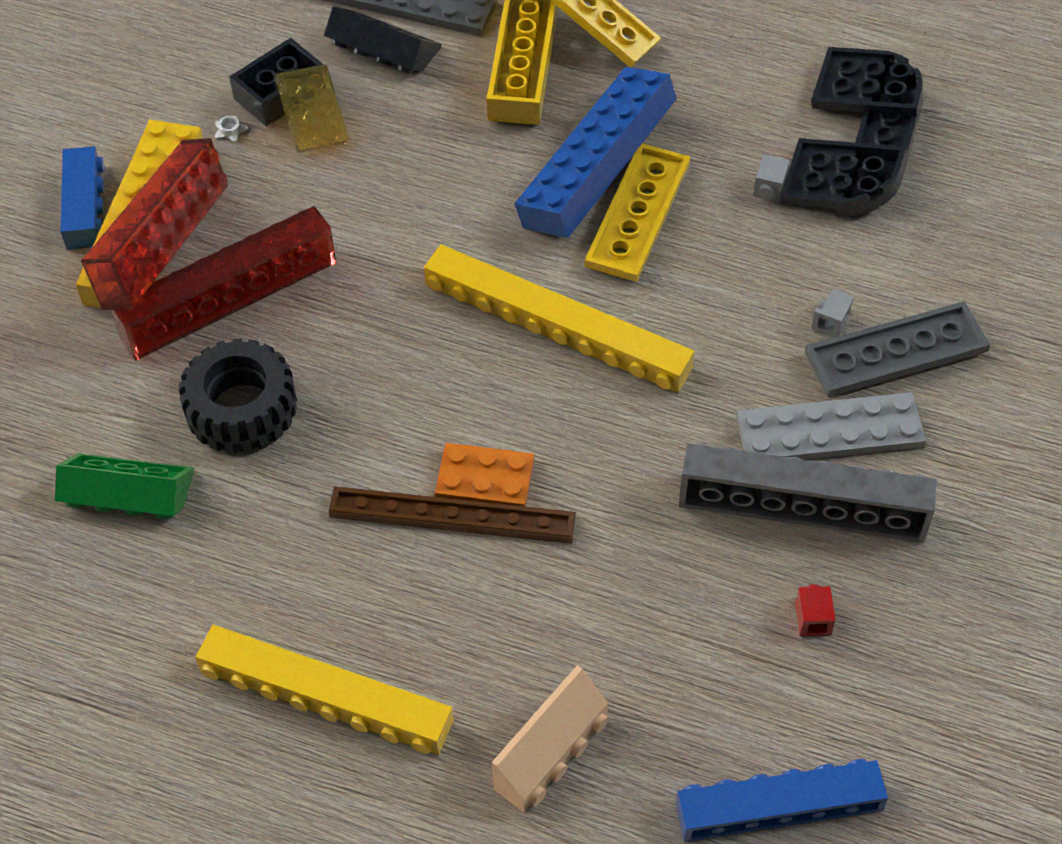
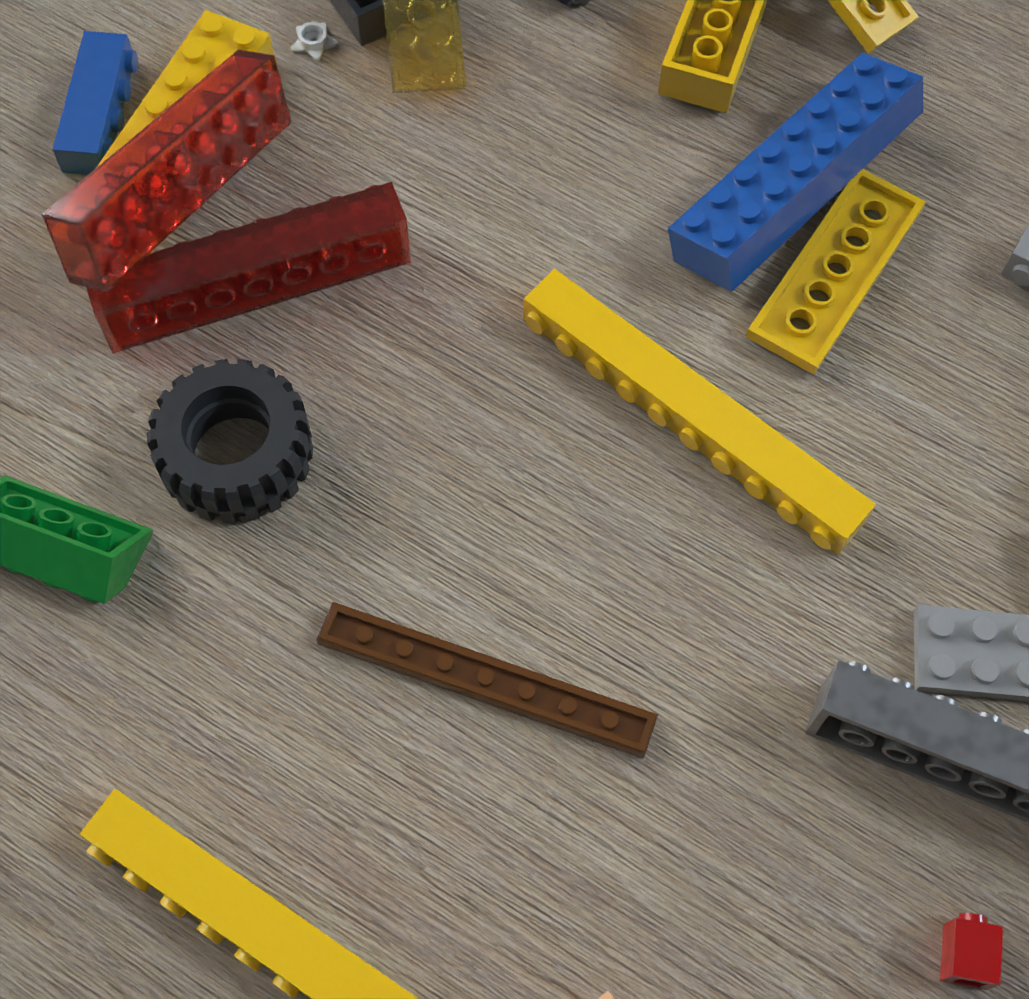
camera: 10 degrees right, 10 degrees up
orange plate [435,443,534,507] -> none

